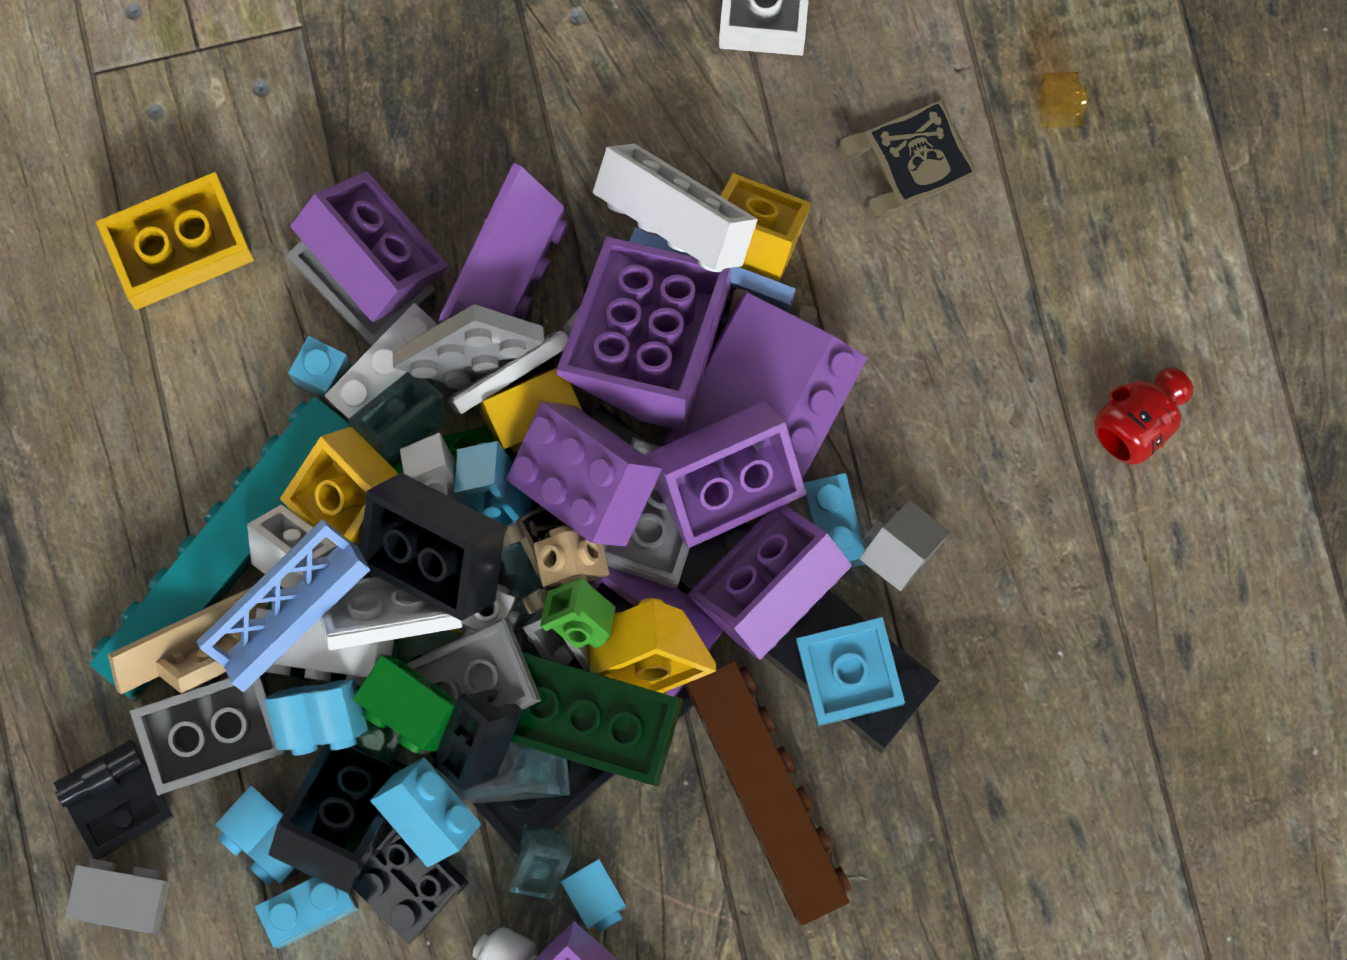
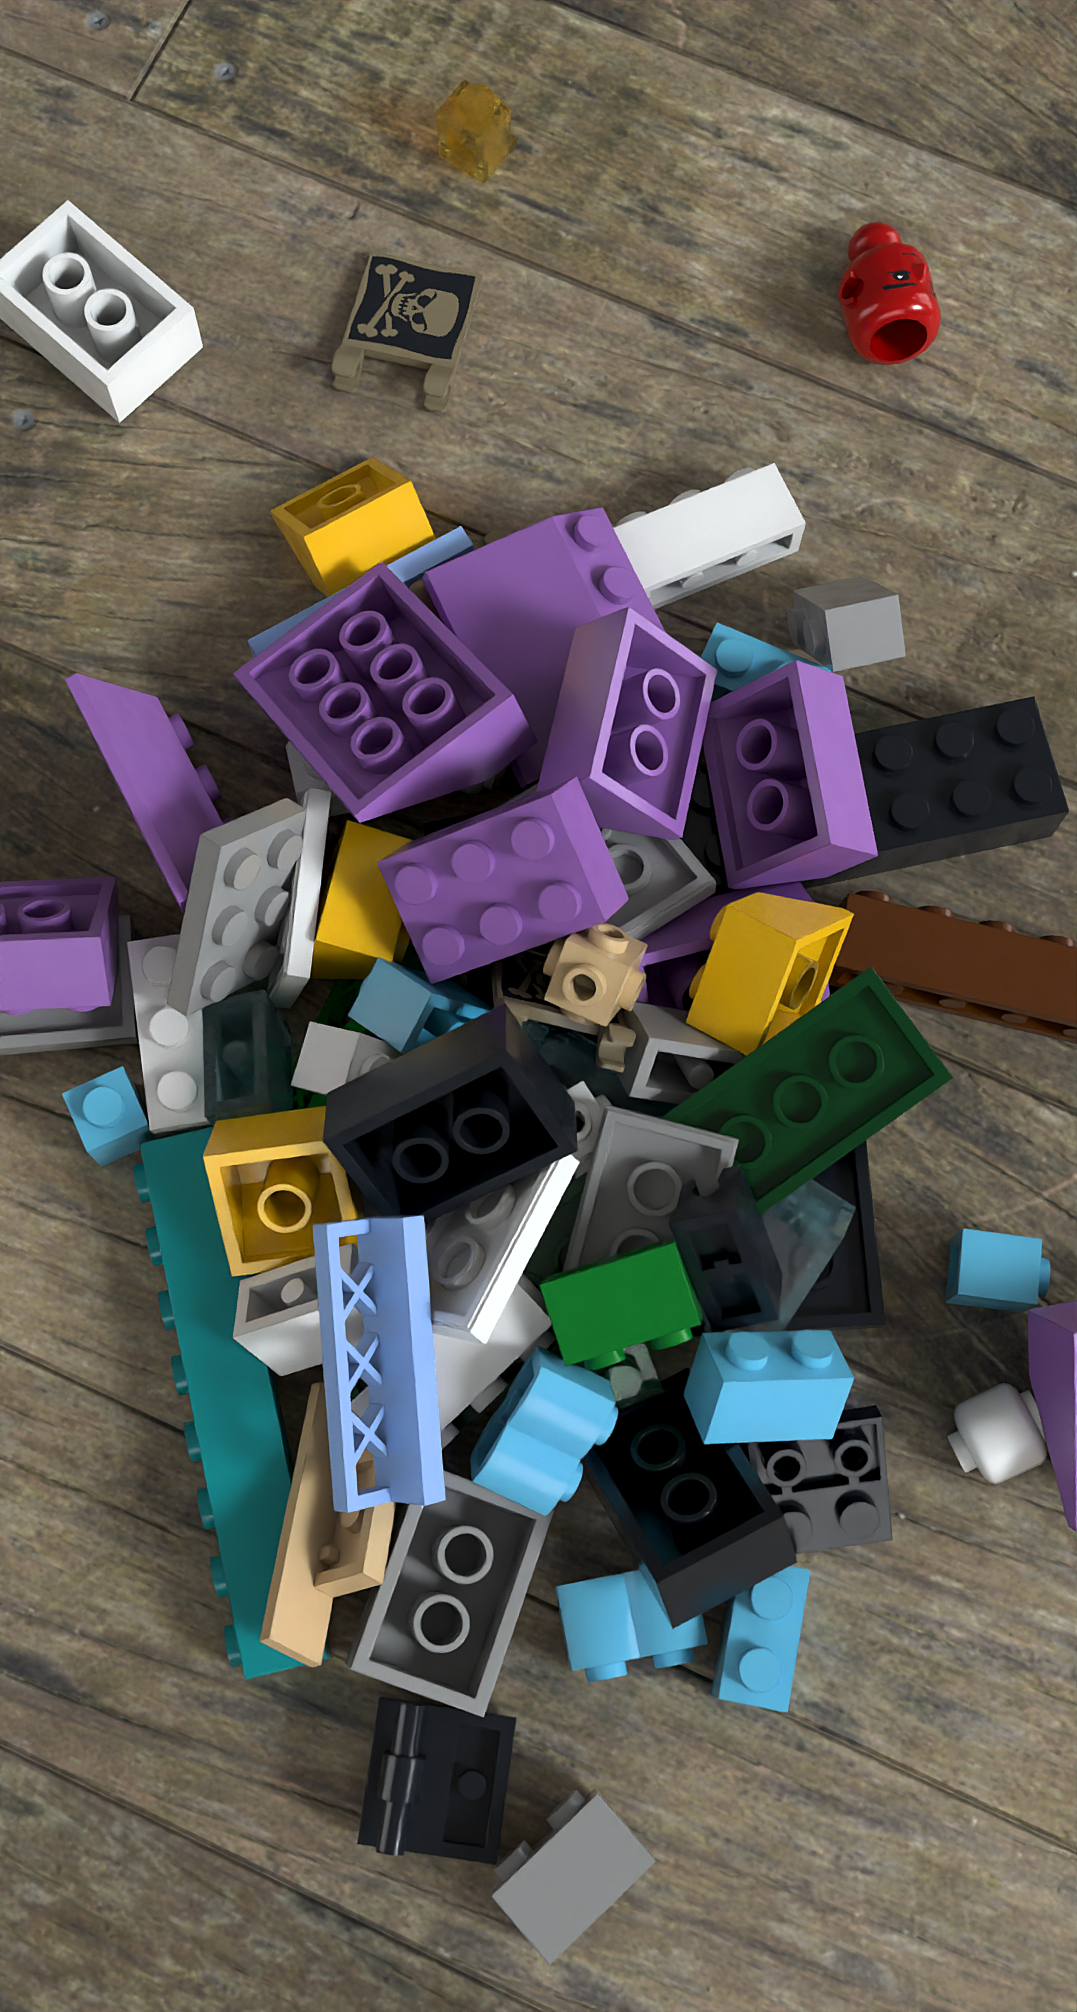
camera: 55 degrees left, 5 degrees down
clear light blue slope [509,825,572,900] -> none
bright green brick [540,577,616,649] -> none
white brick [593,144,758,272] -> none
medium azure plate [796,617,905,726] -> none
none -> white brick [613,463,806,610]

